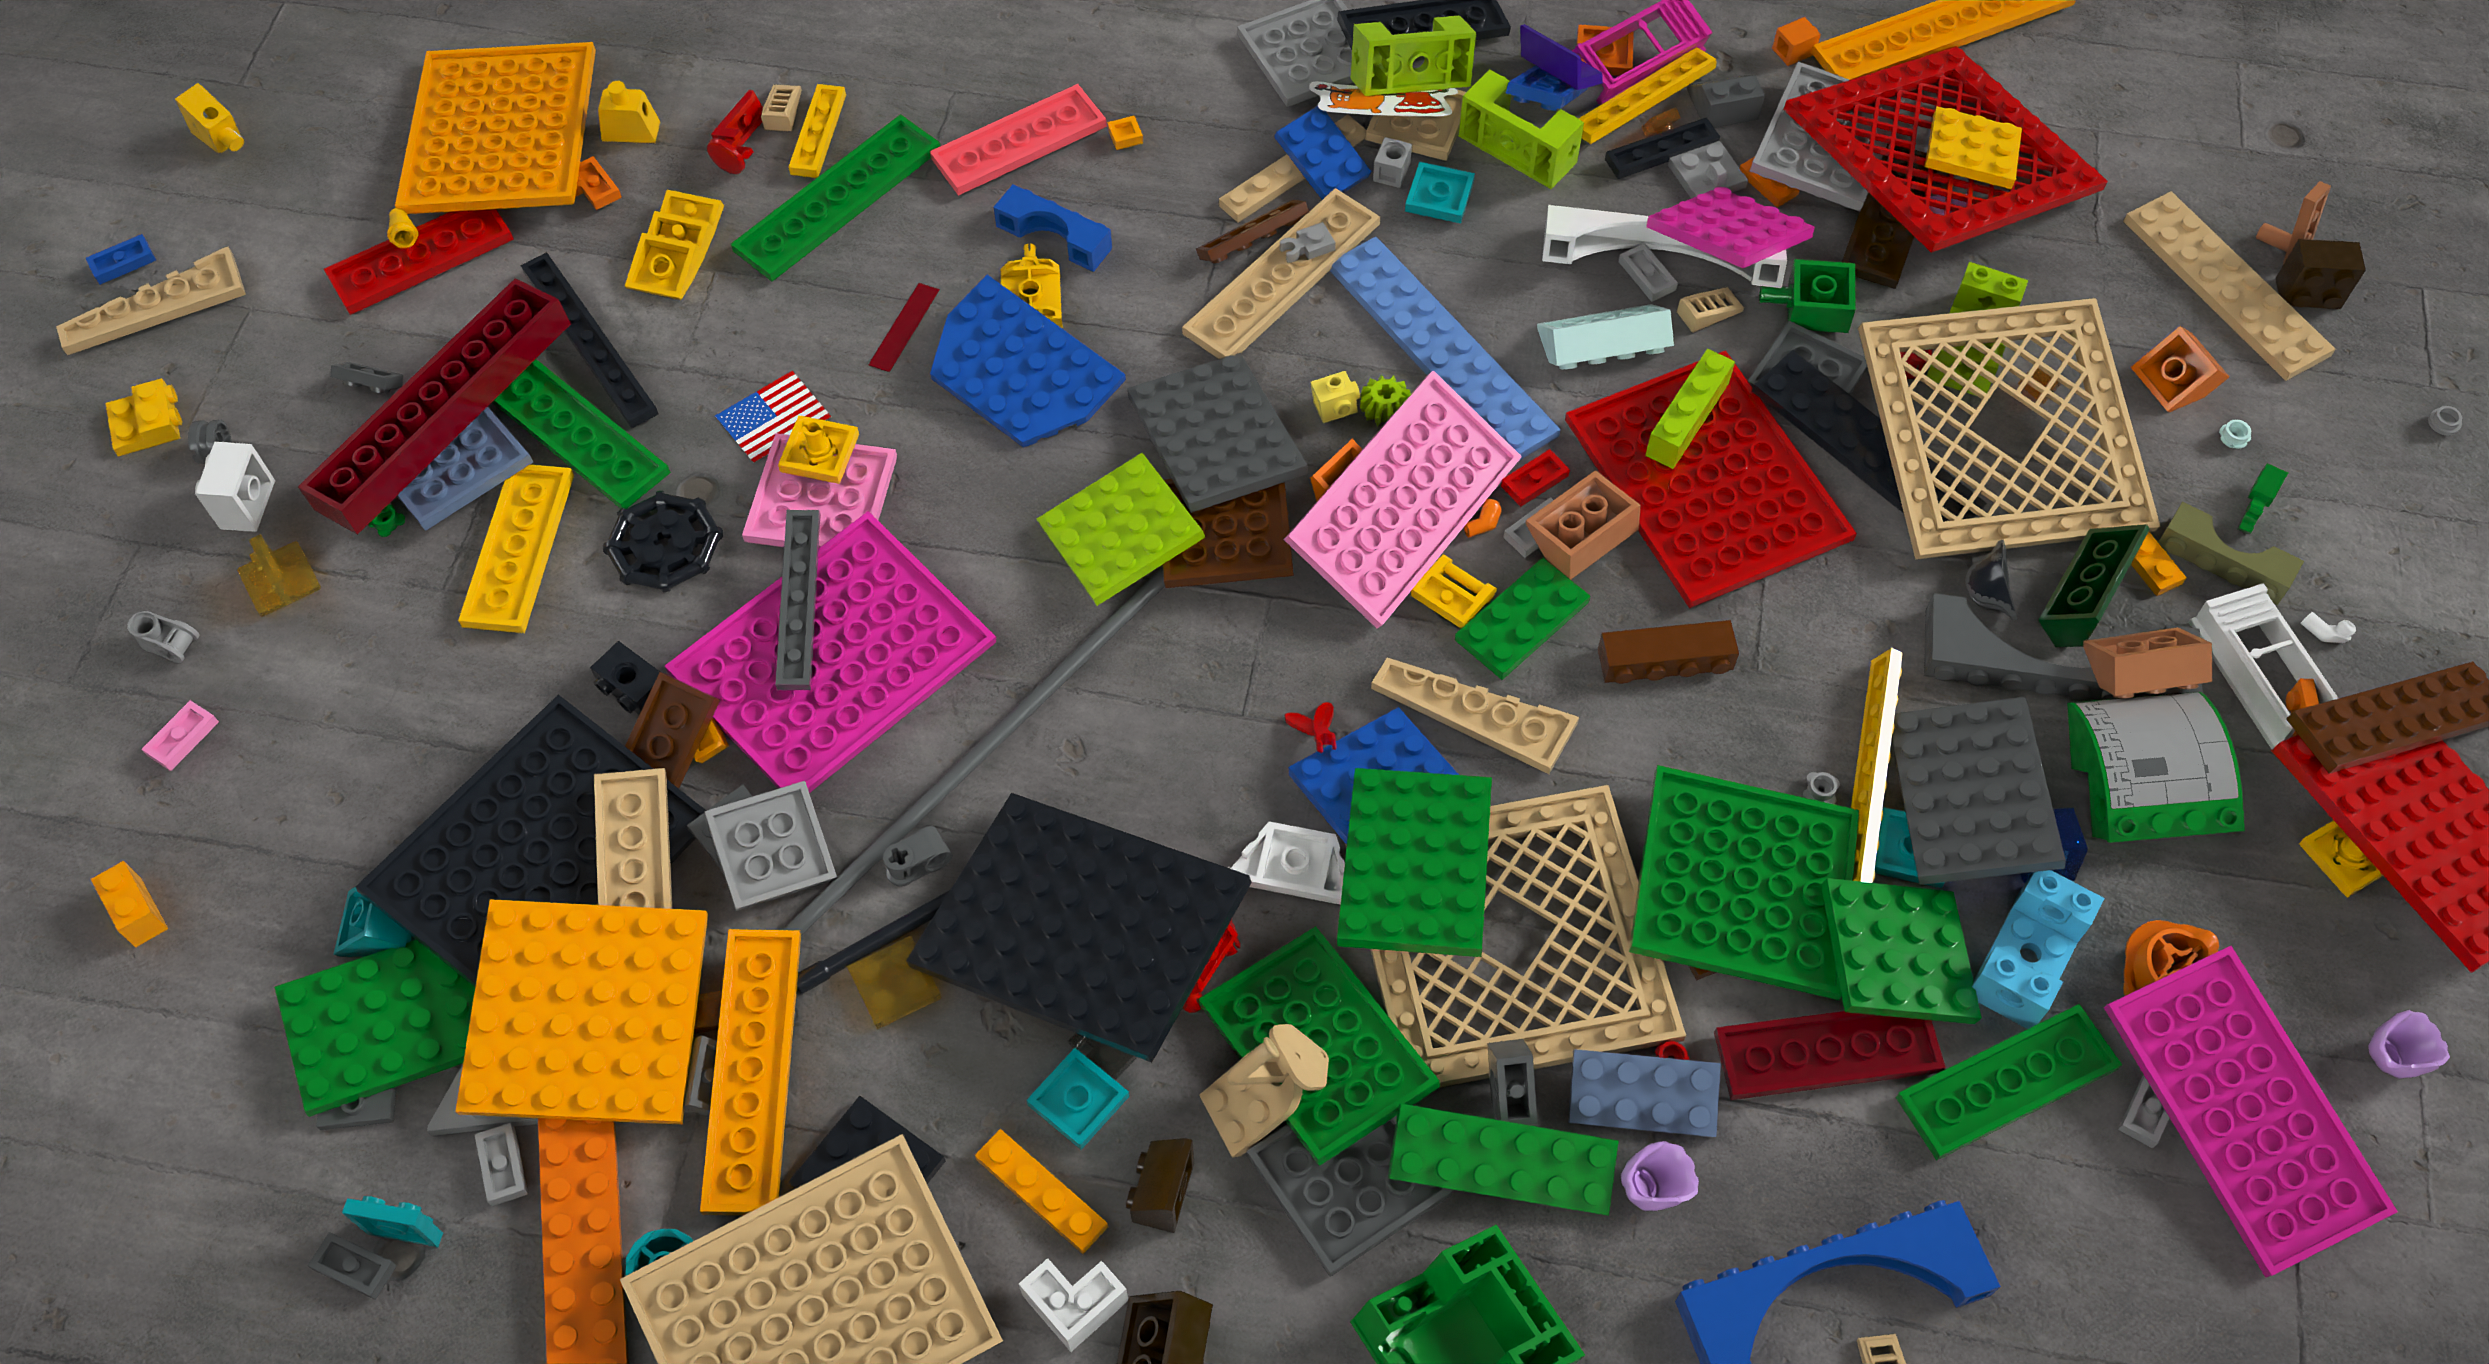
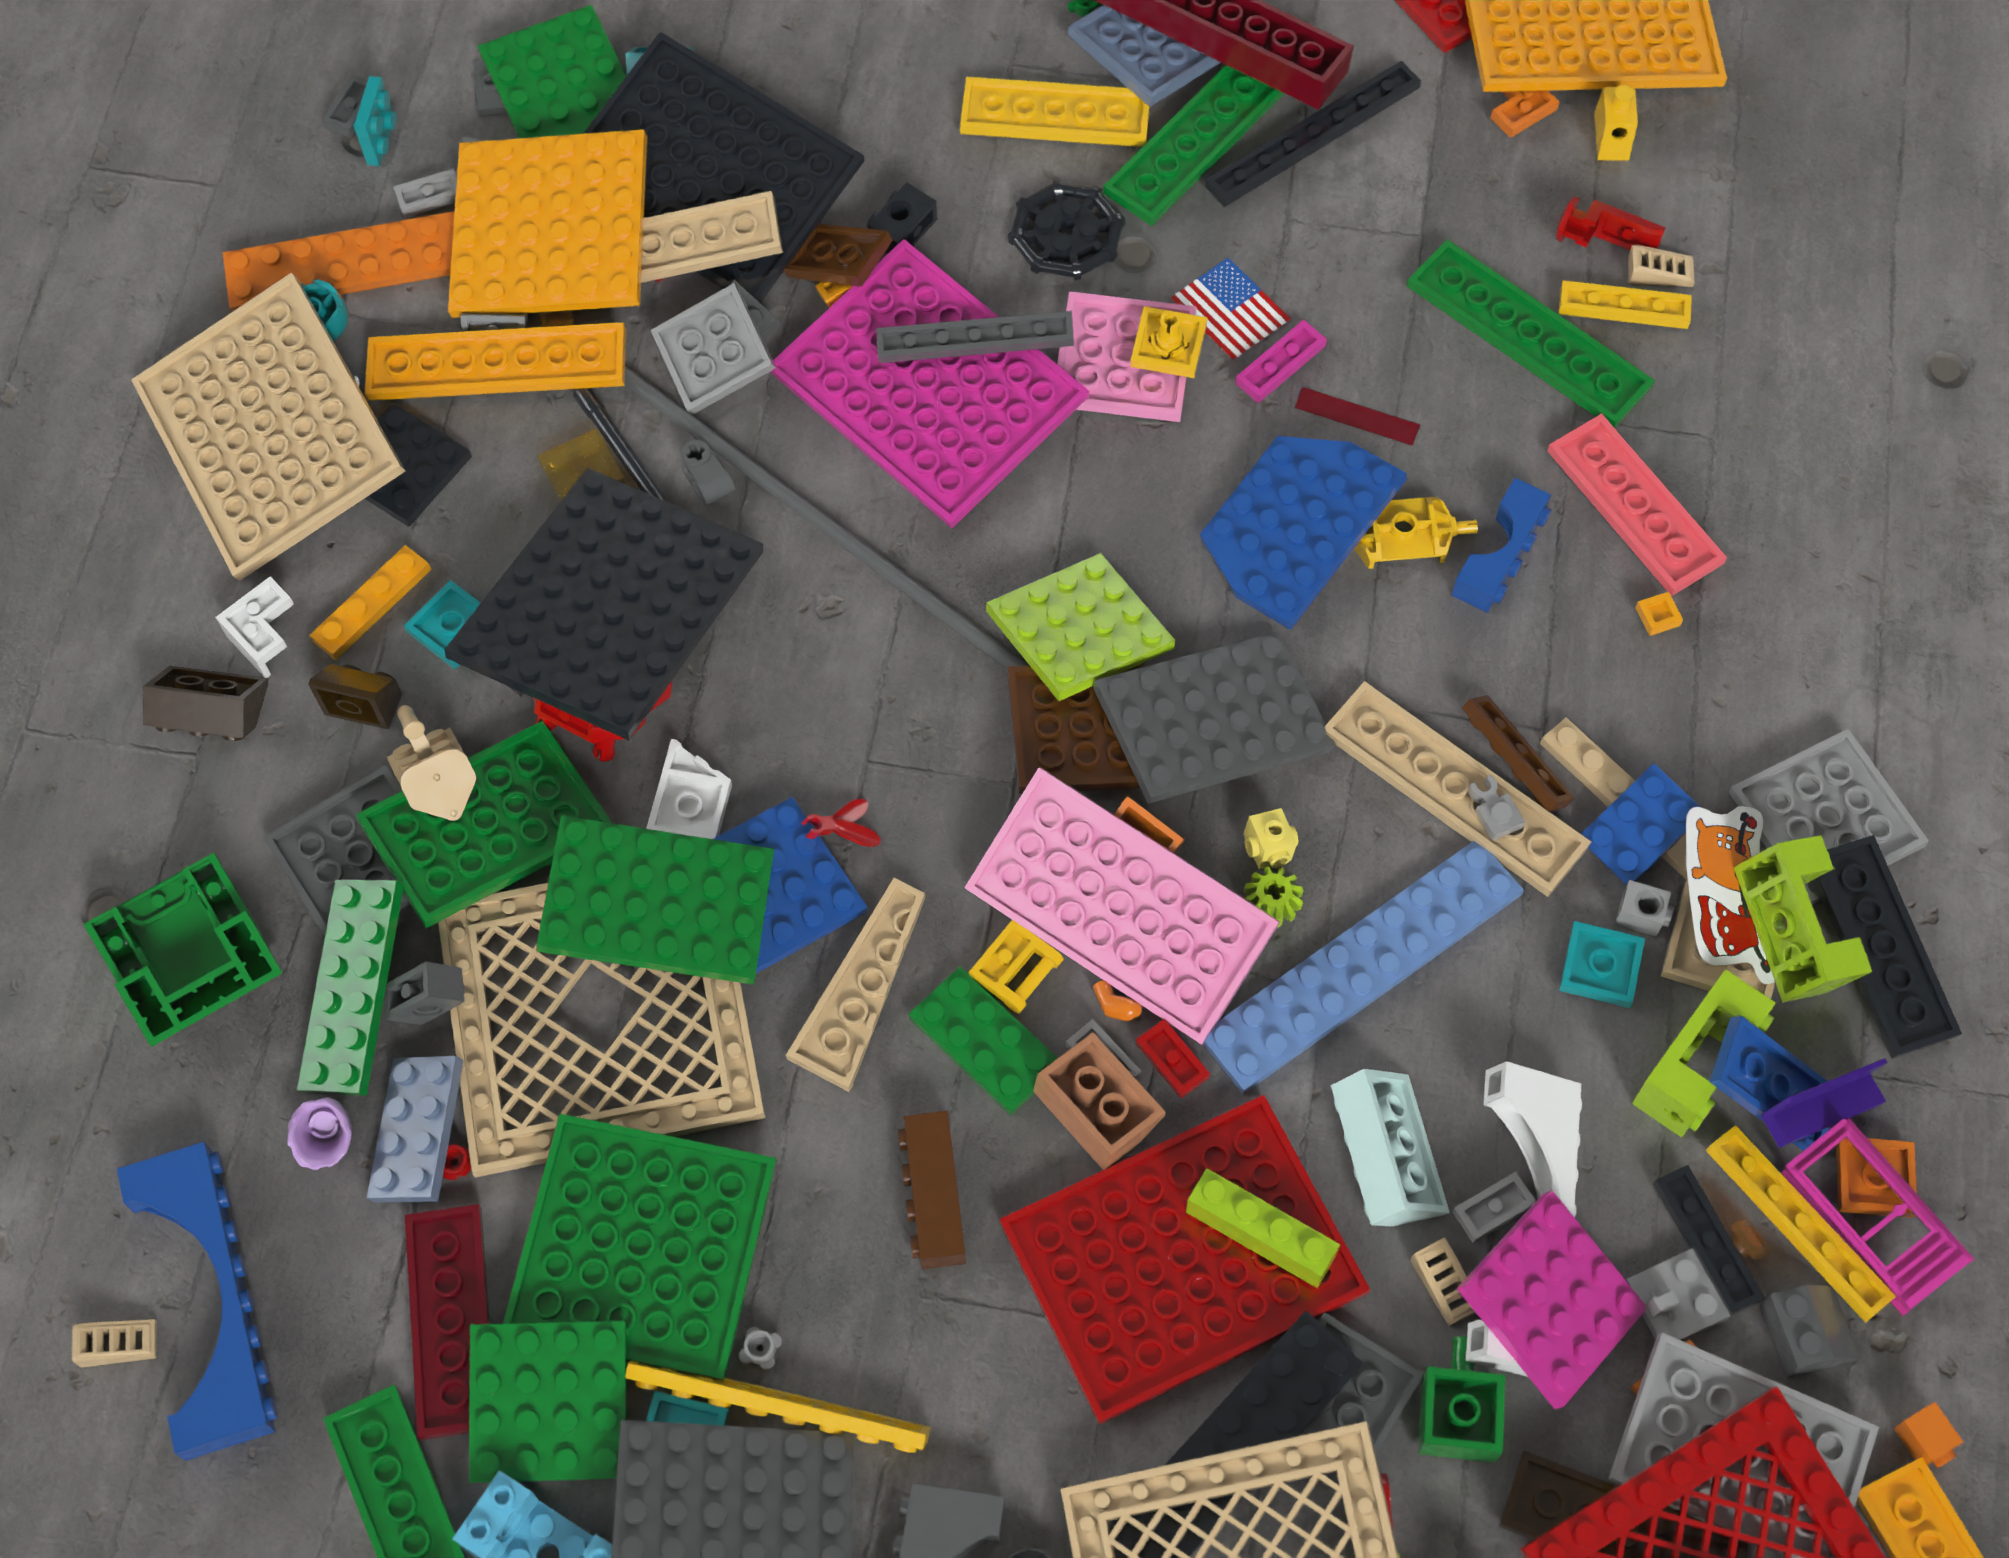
camera: 90 degrees right, 5 degrees up
yellow slope [625,190,724,300] -> none
none -> dark pink plate [1235,320,1327,403]

